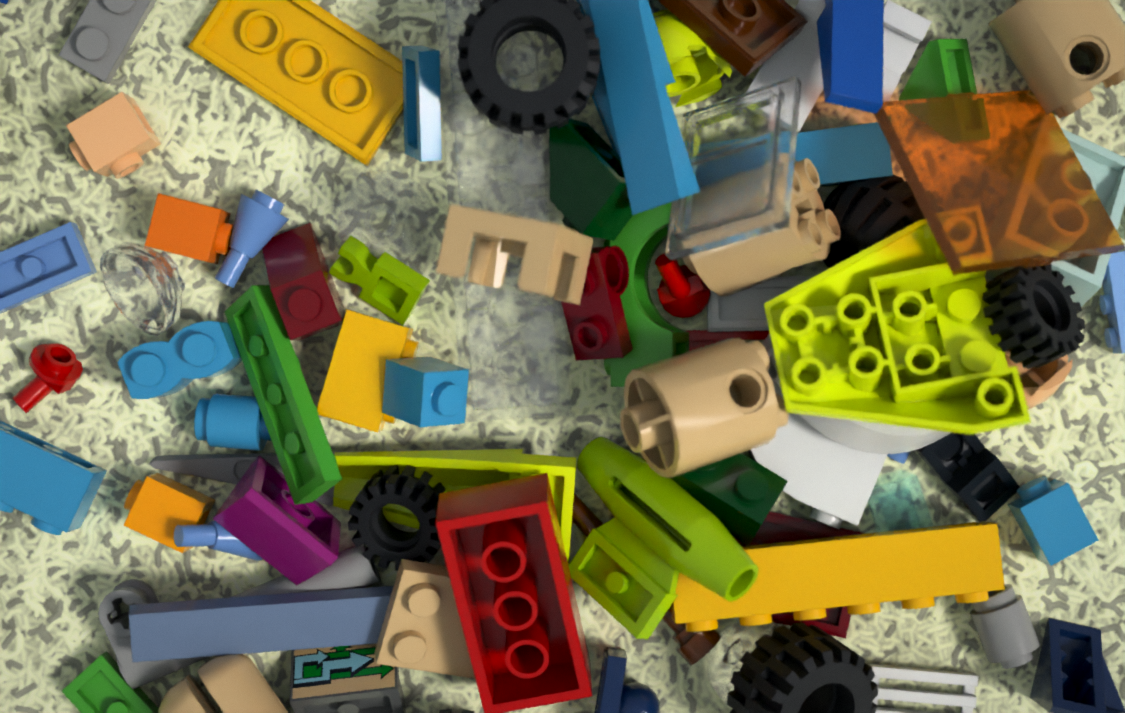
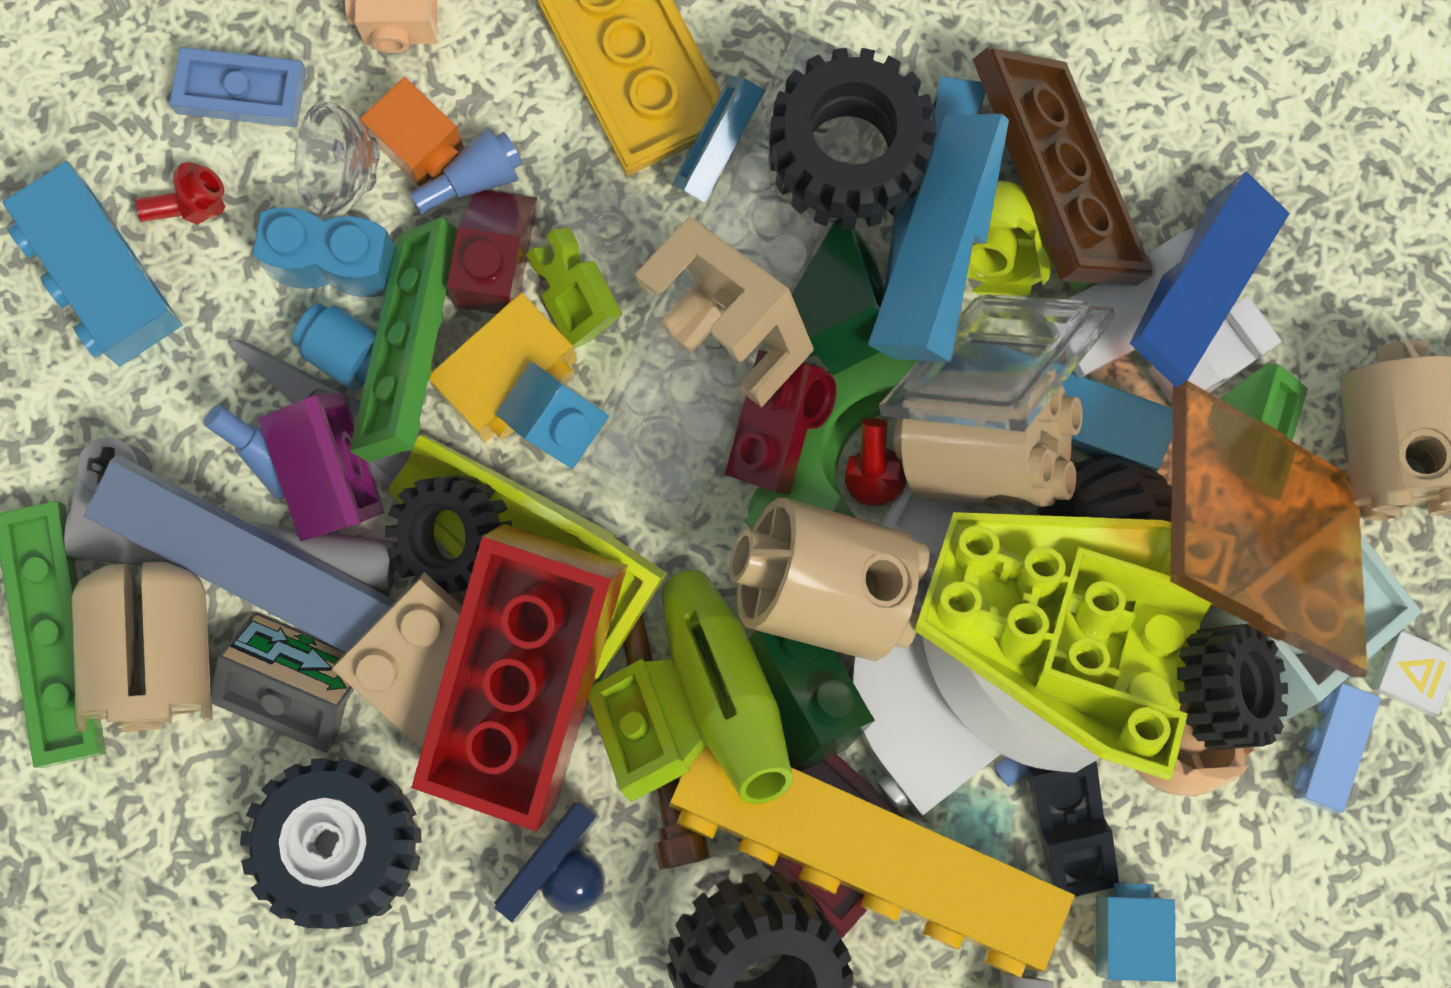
camera: 30 degrees right, 10 degrees down
light orange brick [124,473,215,553] -> none

